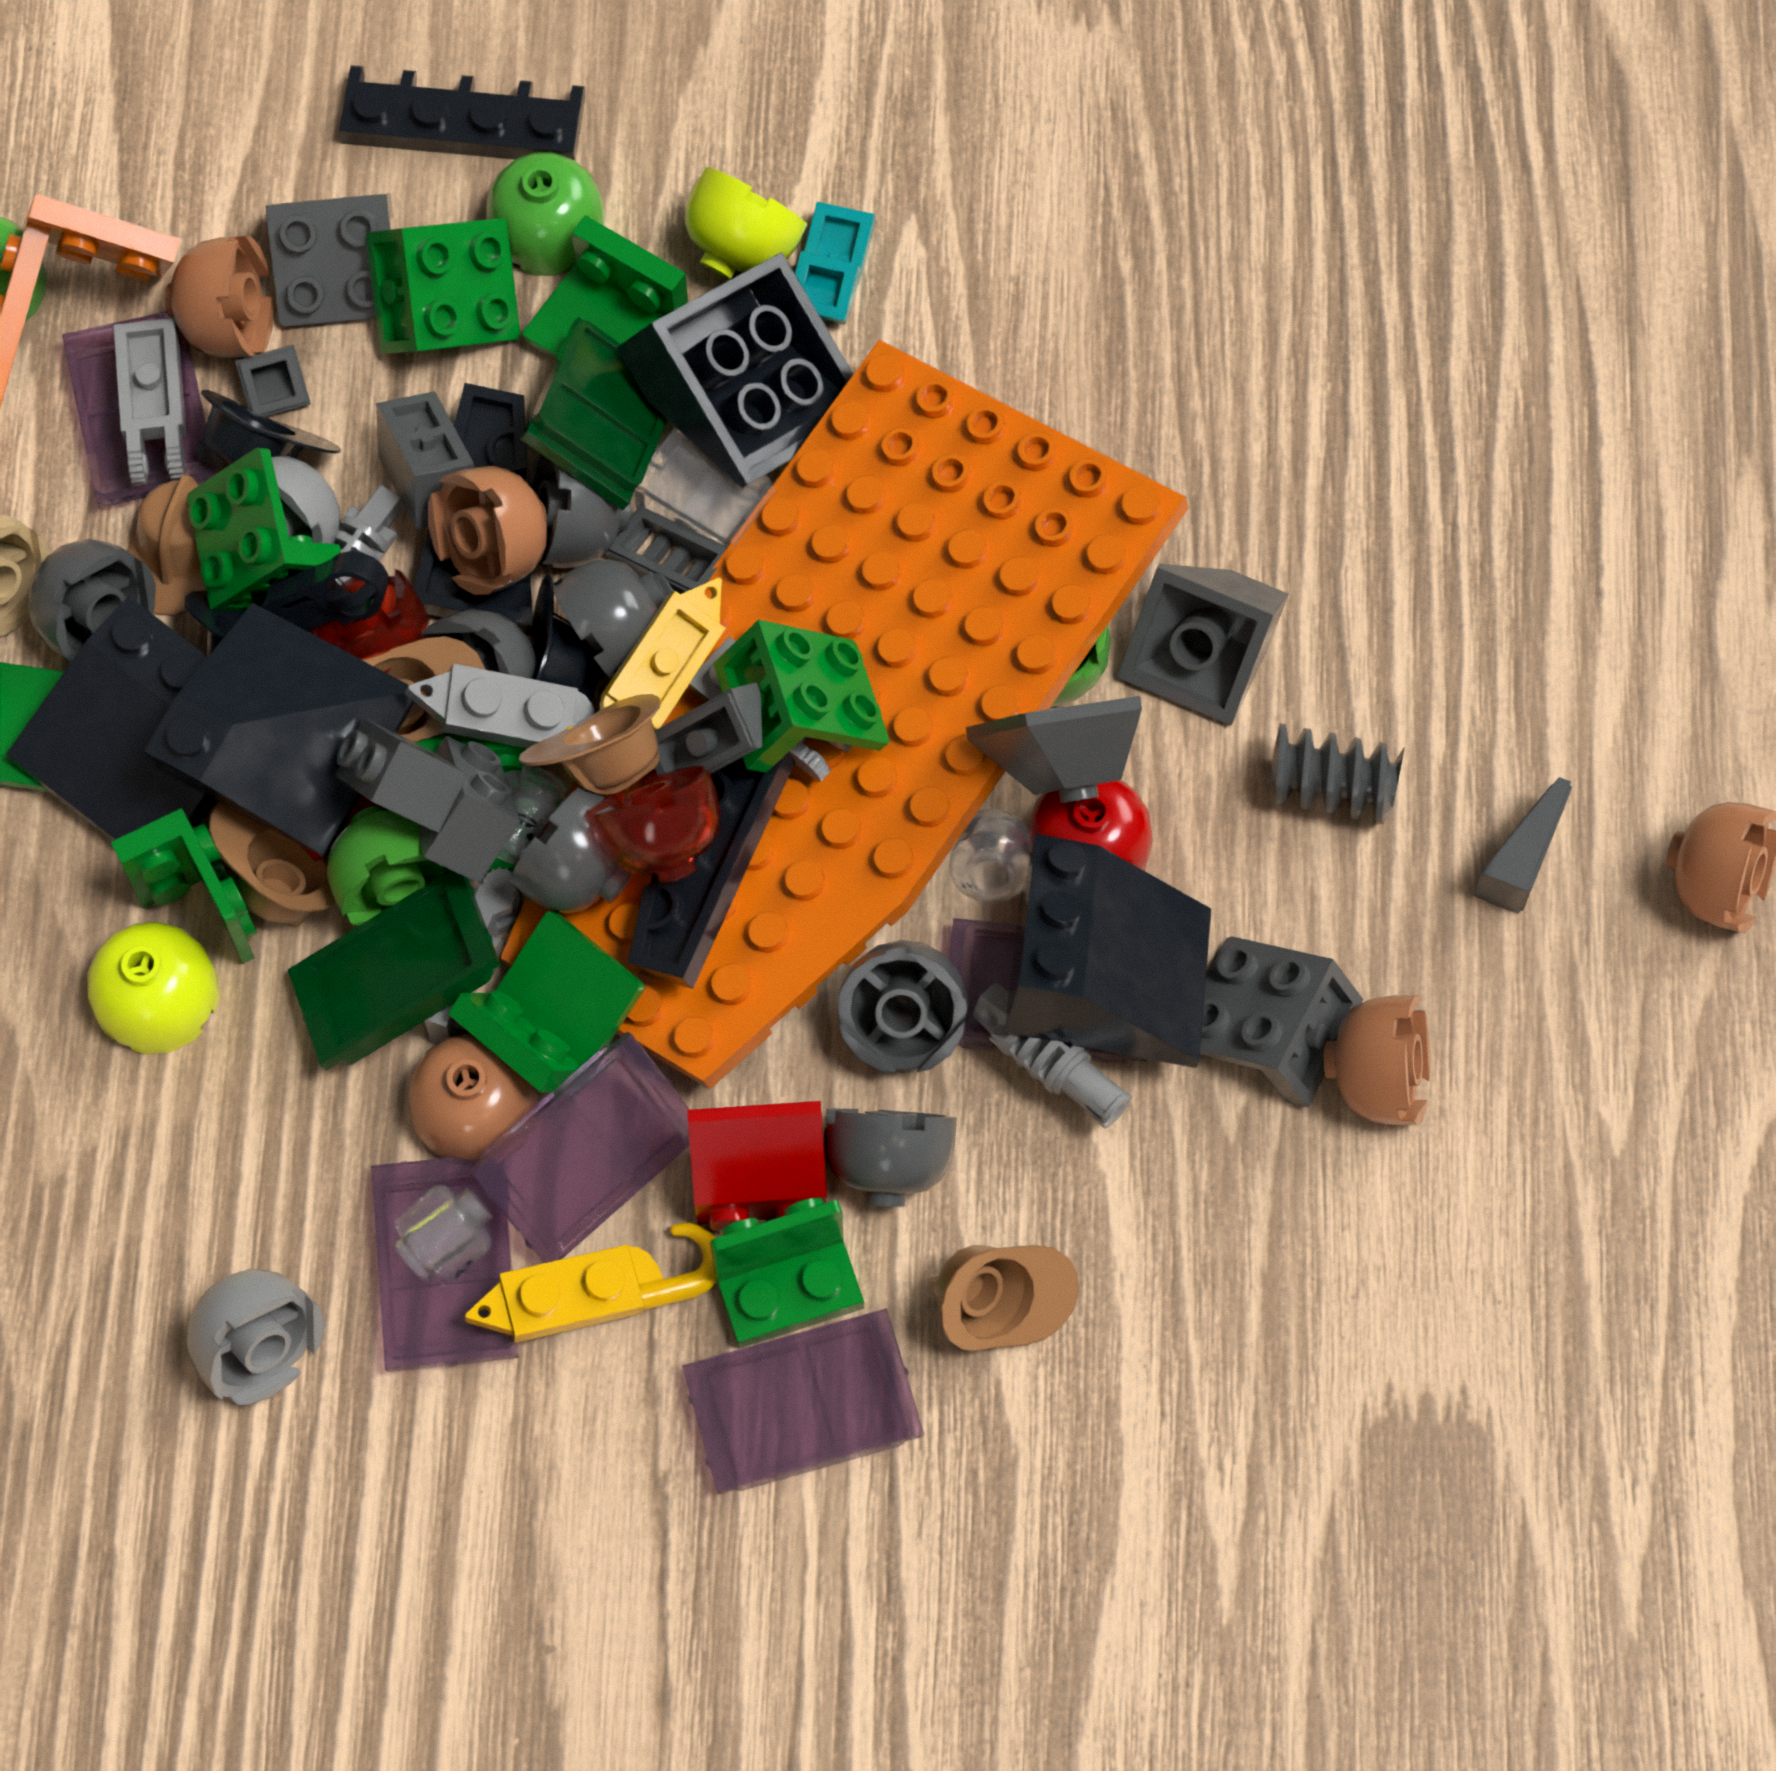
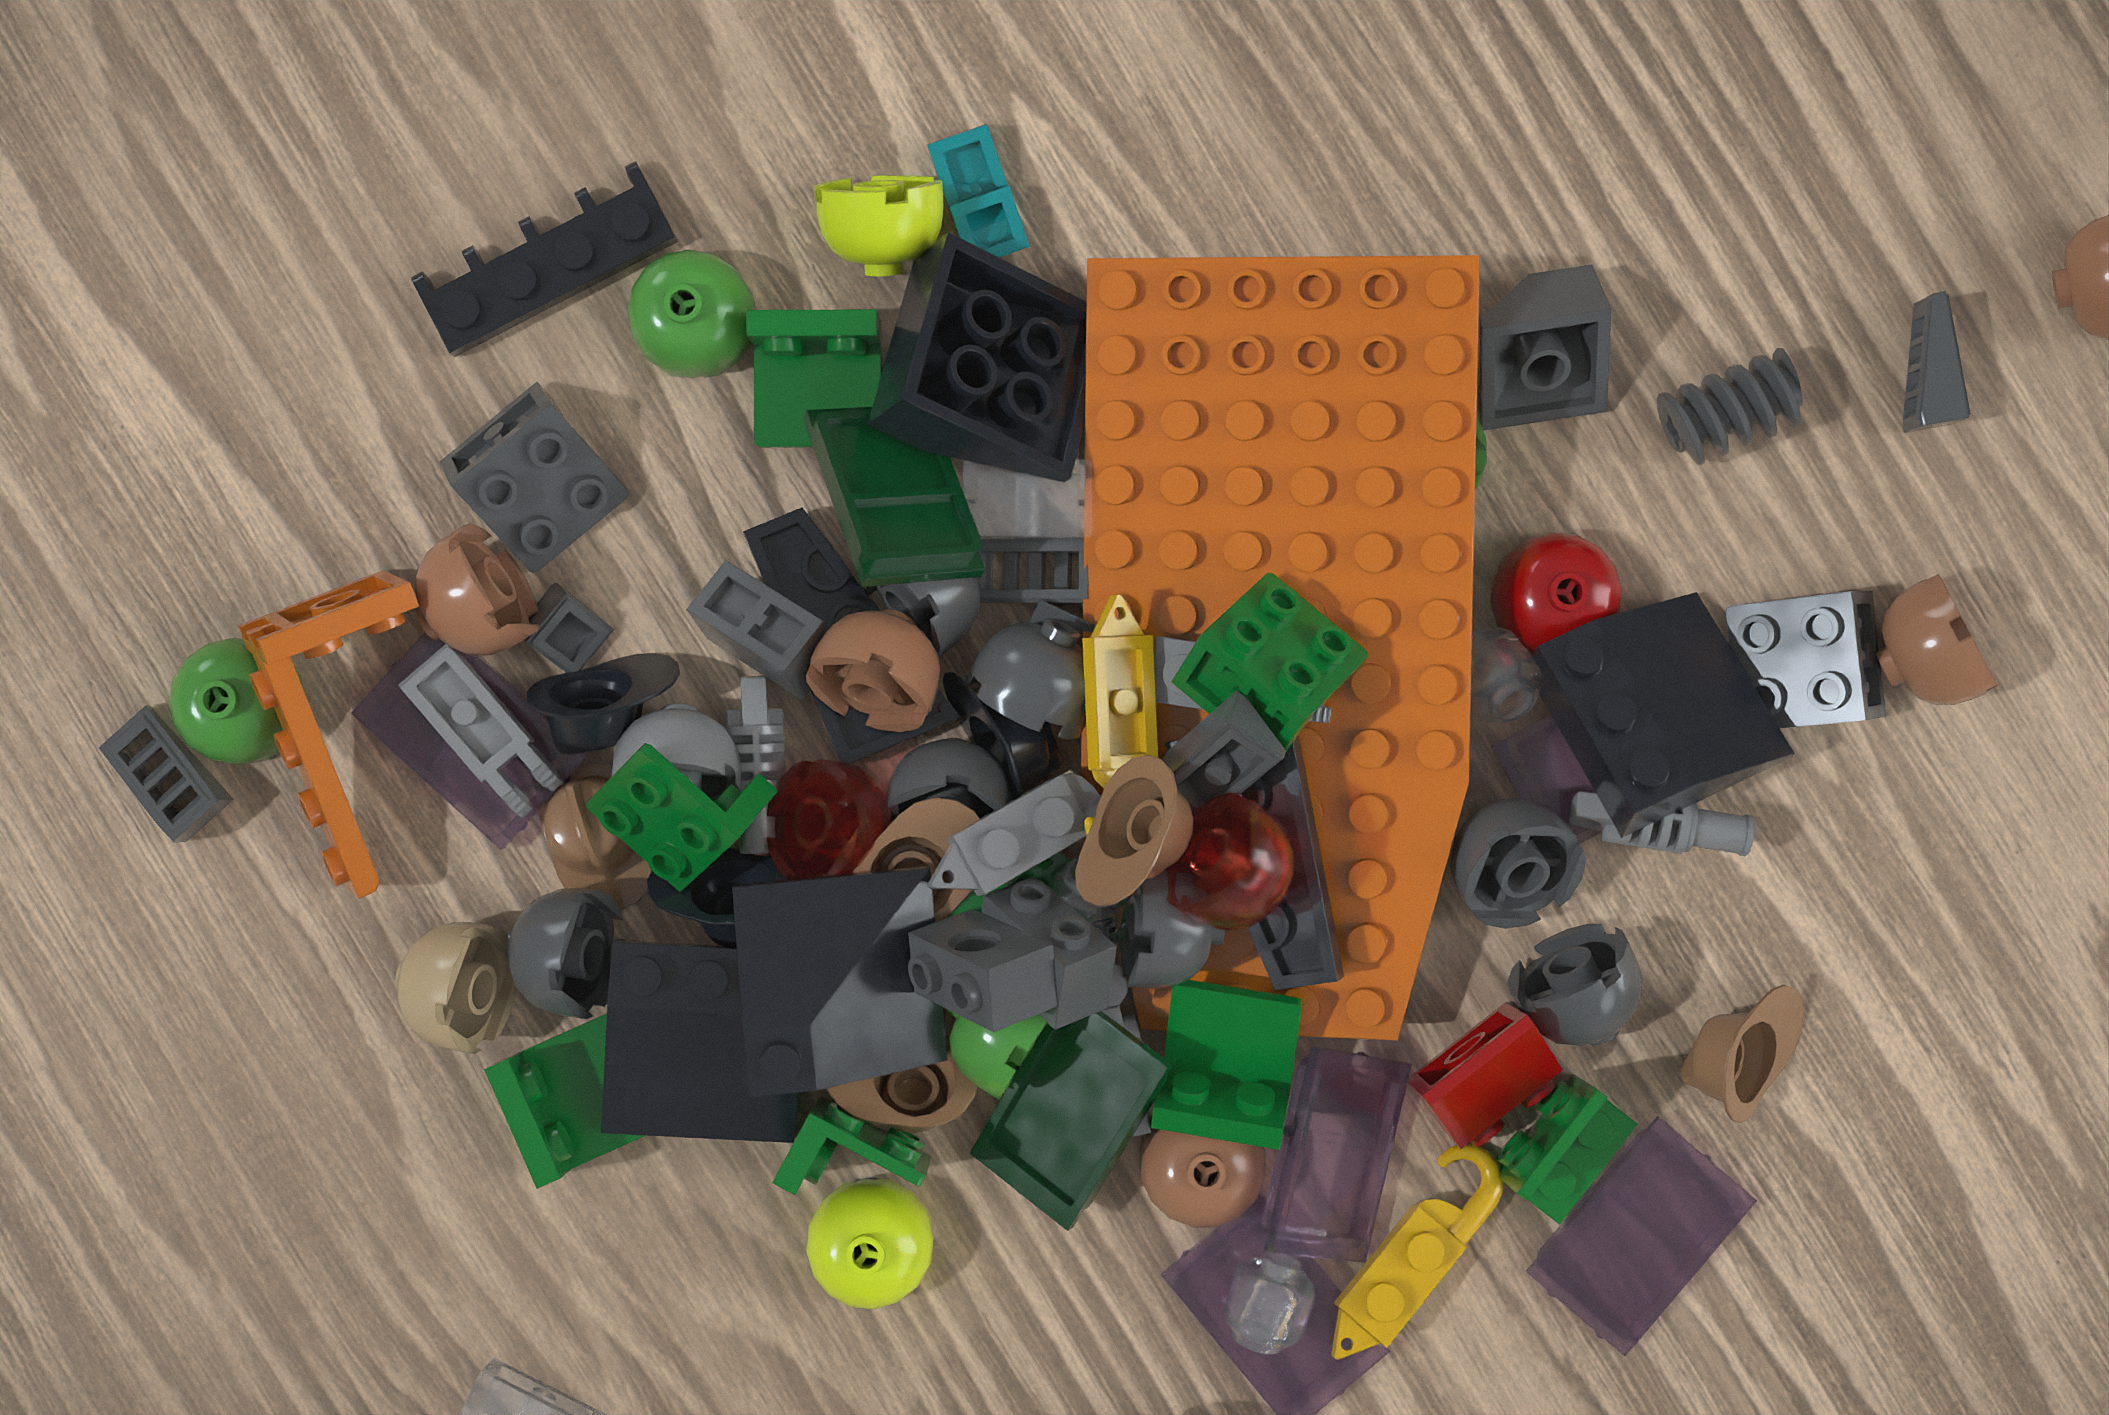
camera: 30 degrees left, 20 degrees up
black piece [261,551,389,632] -> none
green bracket [366,218,520,354] -> none
dark grey slope [965,696,1142,803] -> none

